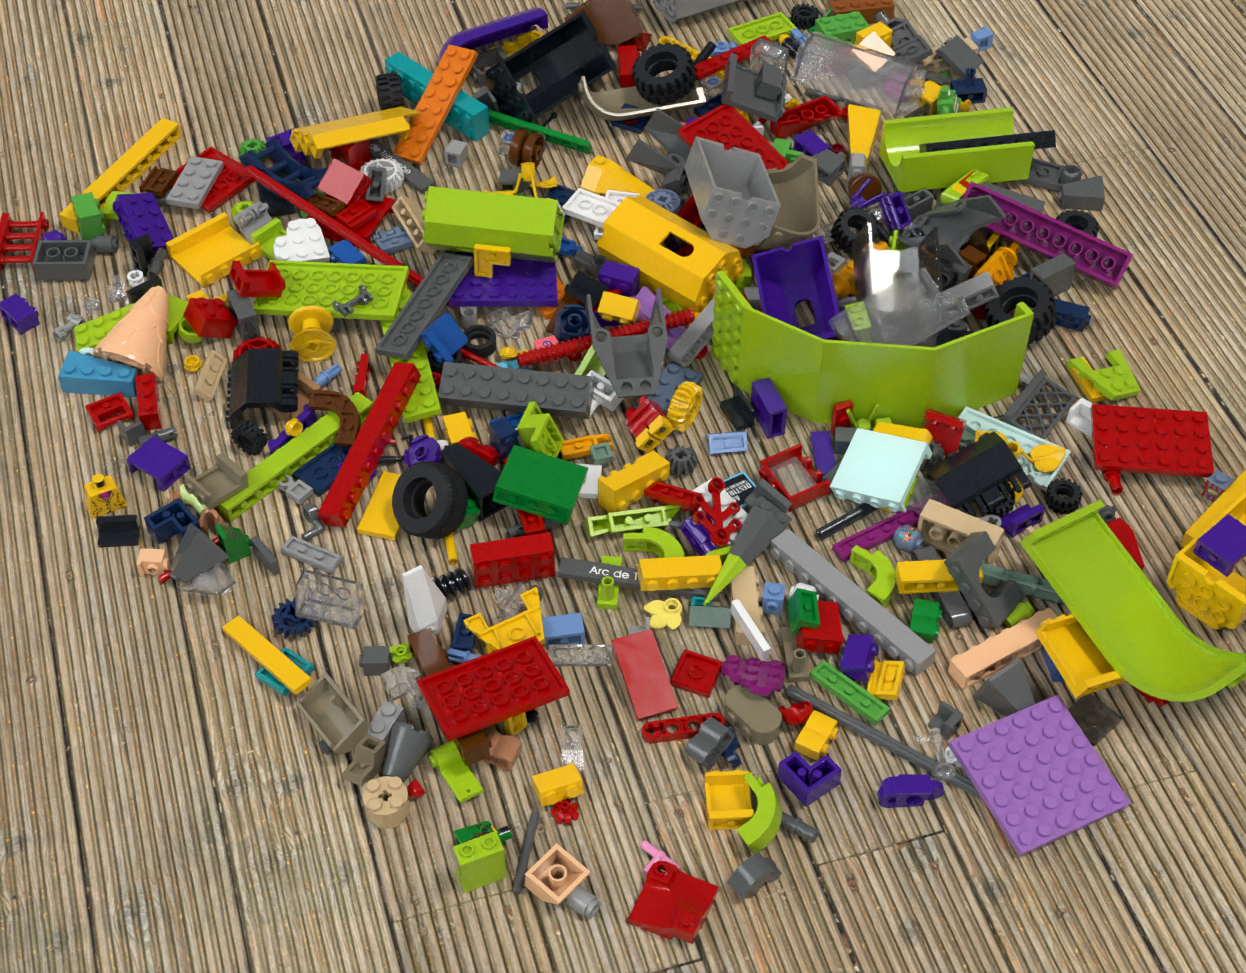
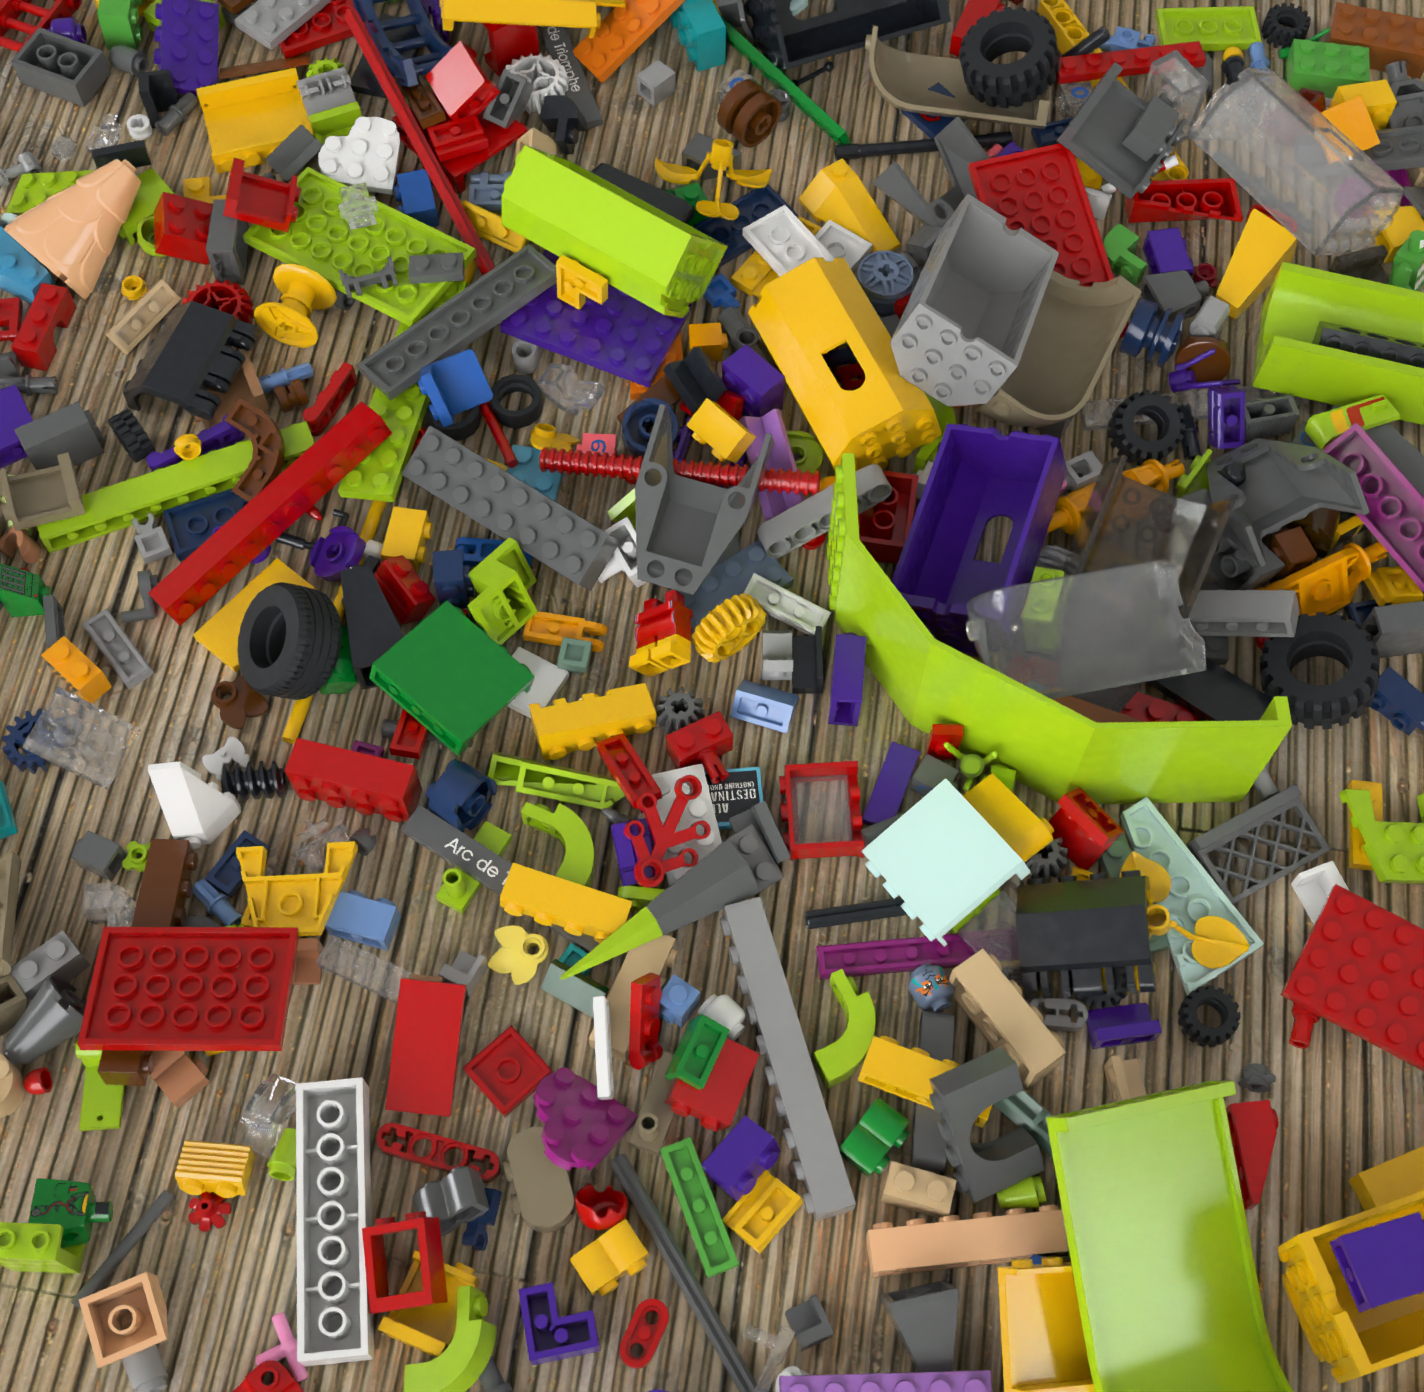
camera: 25 degrees right, 15 degrees up
none -> dark grey brick [14,401,105,470]
none -> light orange brick [41,636,112,706]
none -> reddish brown plate [211,675,269,729]
none -> dark orange sticker [219,54,309,79]
none -> dark grey panel [266,125,323,183]
none -> lime cone [267,1128,296,1181]
none -> reddish brown wheel [273,378,310,413]
none -> white brick [296,1077,375,1367]
none -> clear brick [338,182,379,230]
none -> red window [362,1211,448,1314]
none -> dark grey plate [408,252,465,284]
none -> dark blue brick [426,759,497,832]
none -> yellow tile [454,200,530,253]
none -> black brick [540,96,587,155]
none -> red plate [619,1299,669,1369]
none -> red plate [629,972,663,1070]
none -> red brick [666,711,733,784]
none -> light orange brick [688,322,728,361]
none -> yellow plate [731,251,779,301]
none -> white tile [744,573,831,636]
none -> light grey brick [762,630,793,680]
none -> black piece [834,131,1012,161]
none -> tan brick [880,1161,957,1219]
none -> dark blue wheel [1119,298,1185,368]
none -> yellow plate [1364,566,1424,606]

